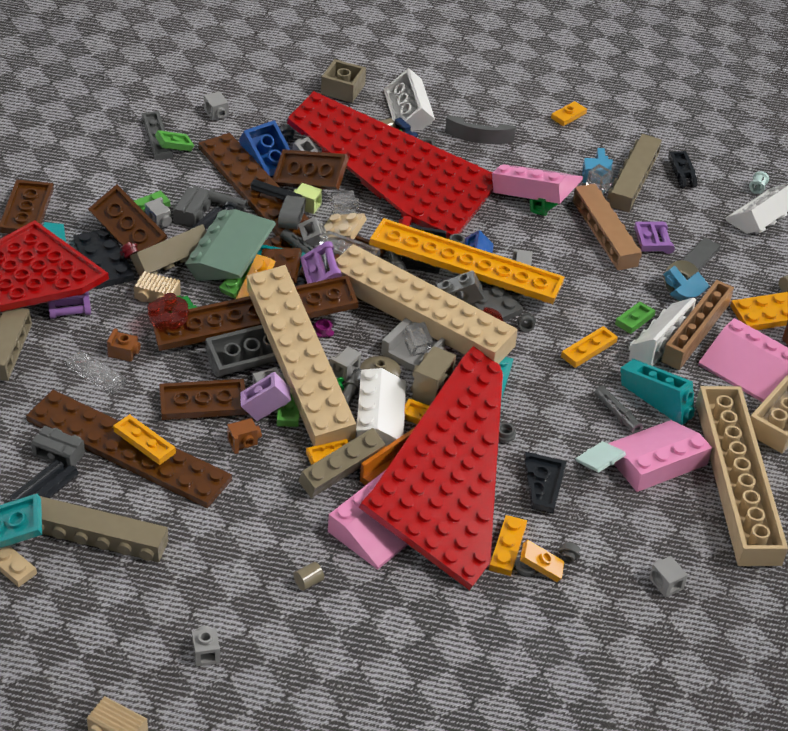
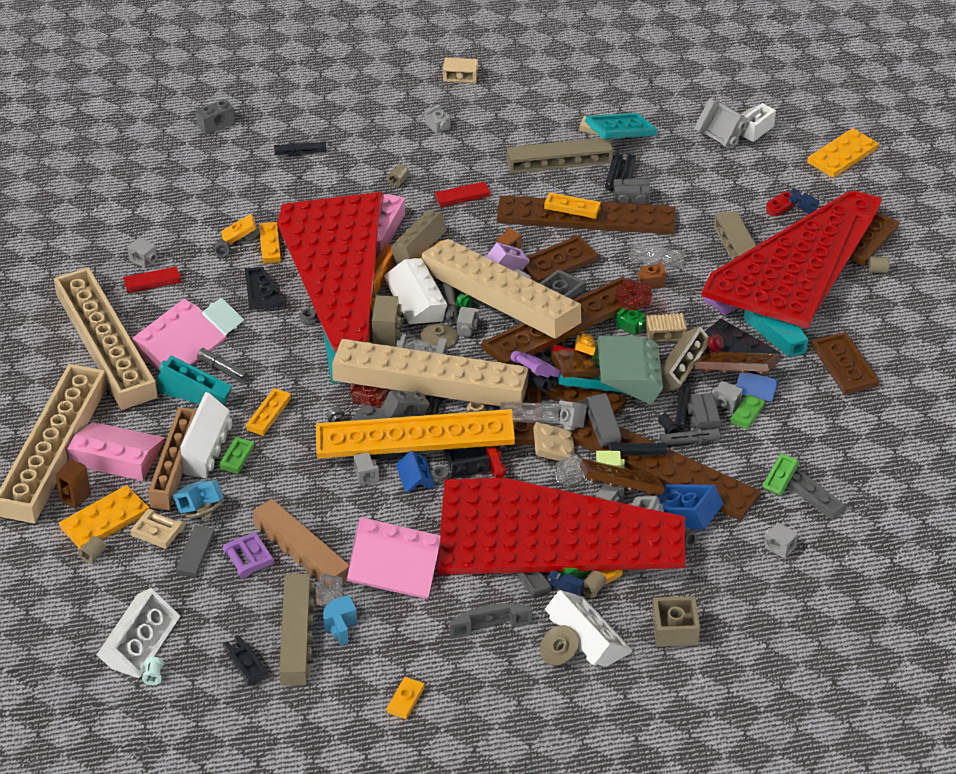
camera: 160 degrees right, 0 degrees up
none -> red tile [123,266,181,293]
none -> tan plate [131,509,185,549]
none -> black pin [274,141,326,156]
none -> red tile [435,181,490,208]
none -> dark tan dish [540,625,579,666]

